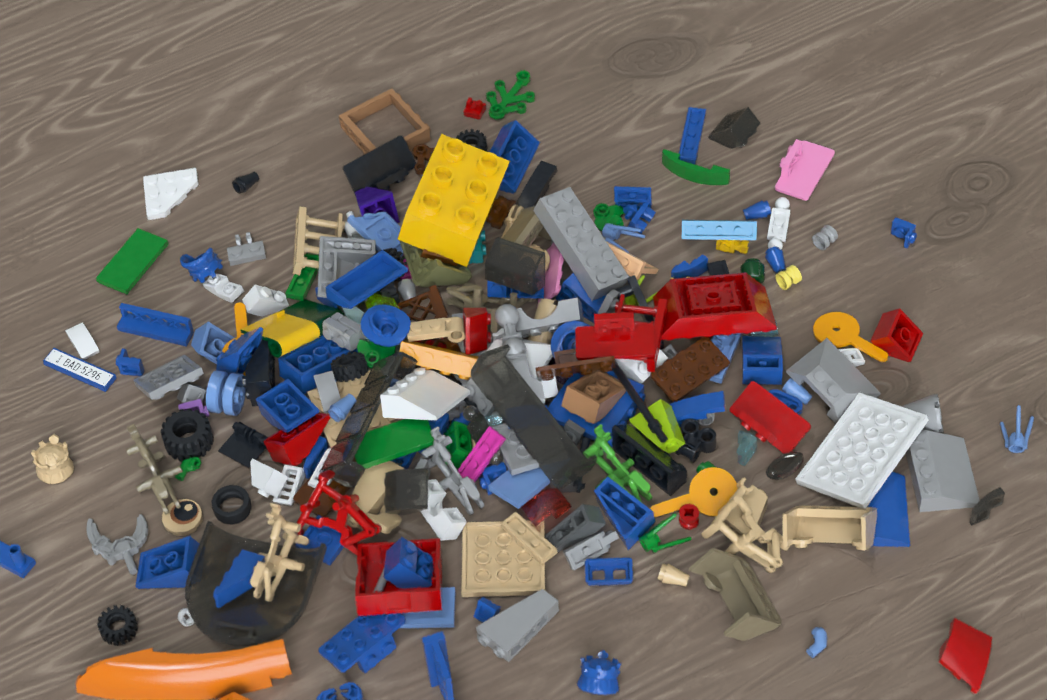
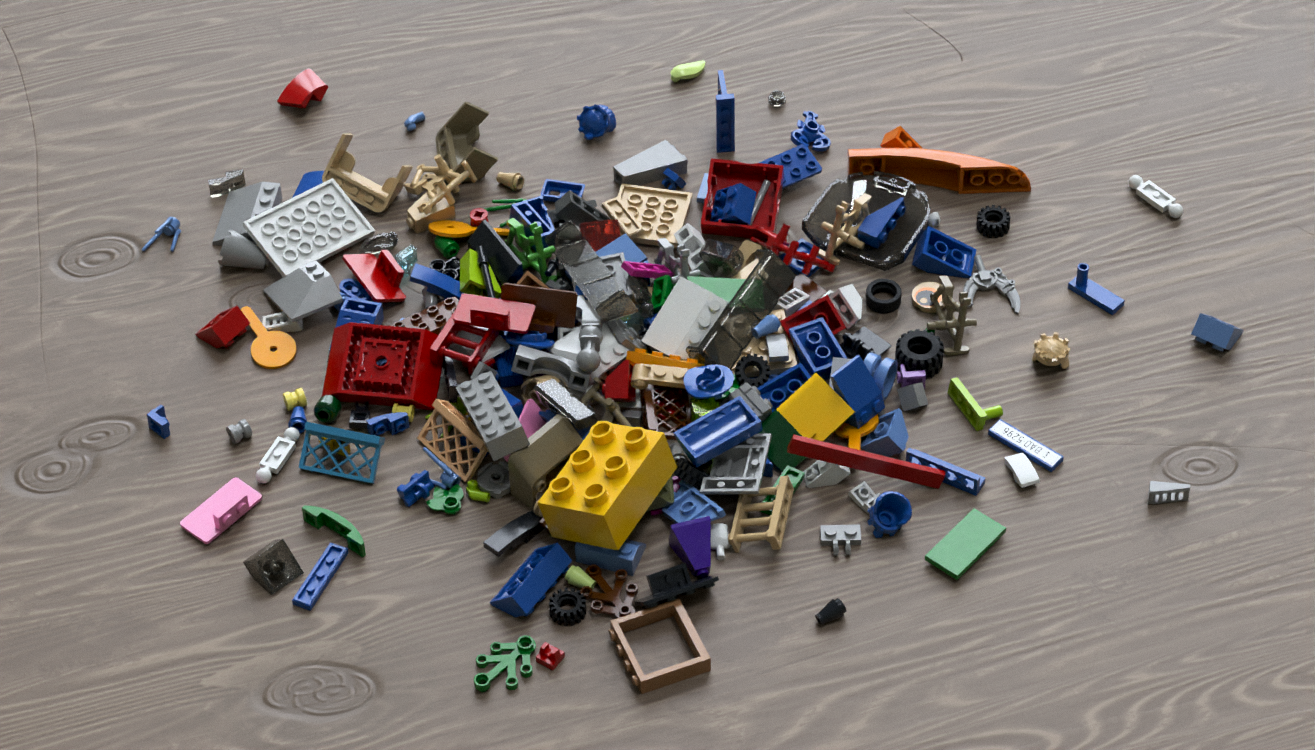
camera: 170 degrees left, 5 degrees down
blue bracket [116,348,145,376] -> none
light grey plate [133,355,204,400] -> none
white plate [143,168,198,220] -> none
blue slope [614,186,652,209] -> none
blue cone [743,200,771,220] -> none
none -> red tile [787,434,945,489]
none -> lime piece [947,377,1003,431]

